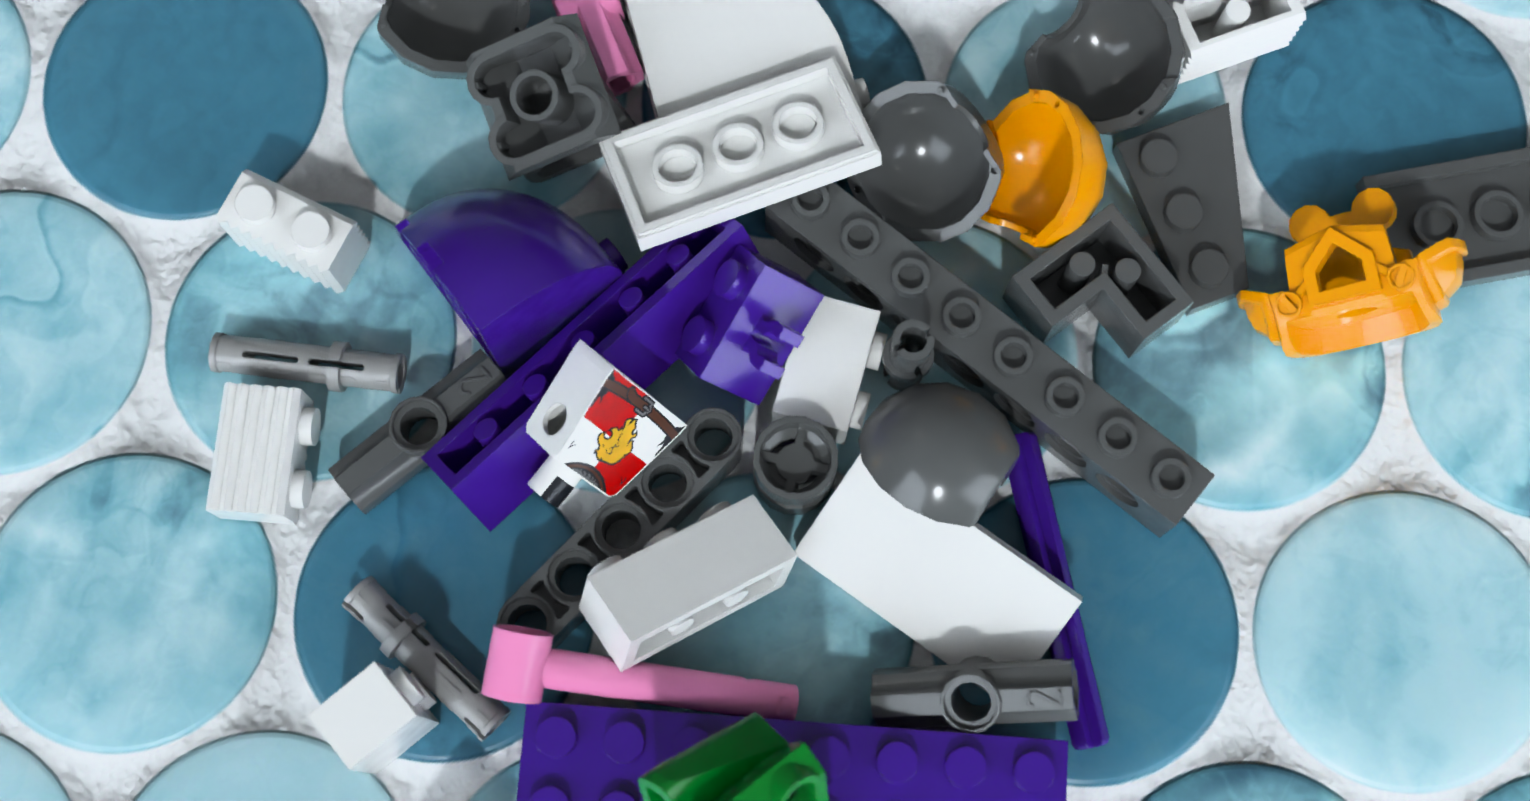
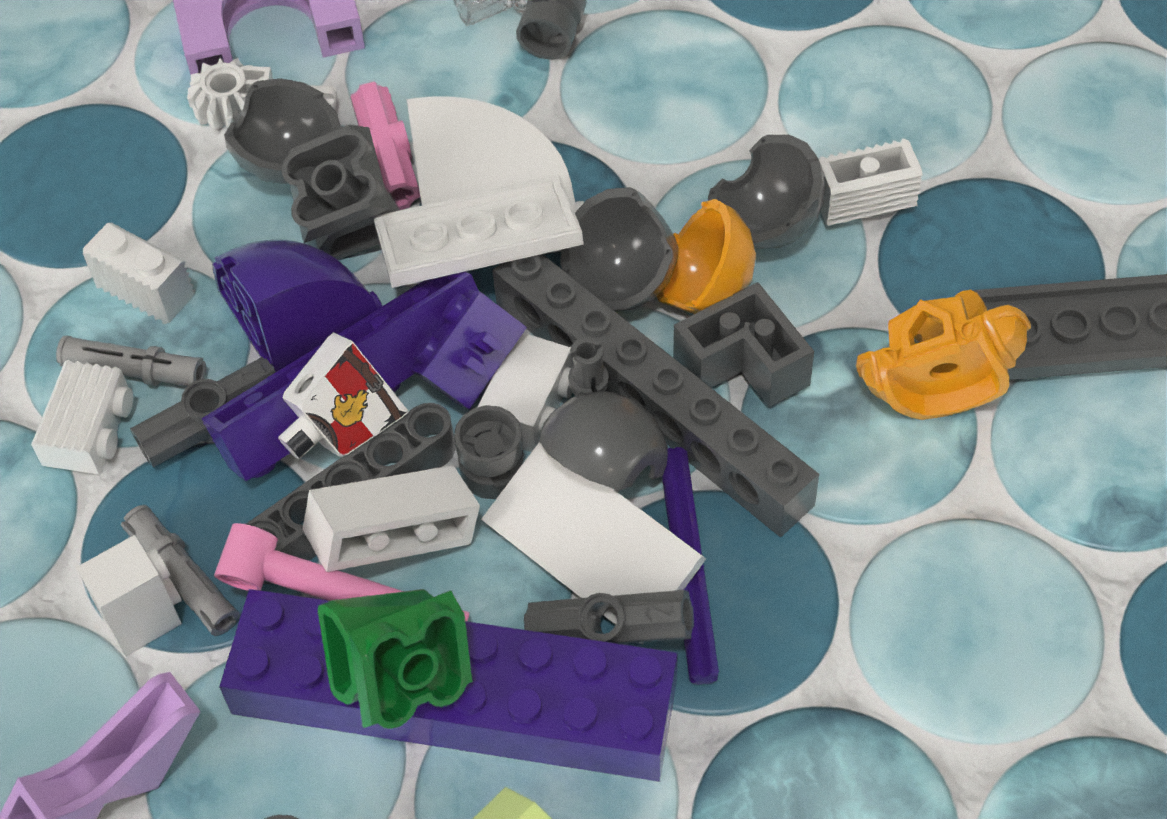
camera: 10 degrees right, 20 degrees down
dark grey wing [1112,102,1249,316] -> none

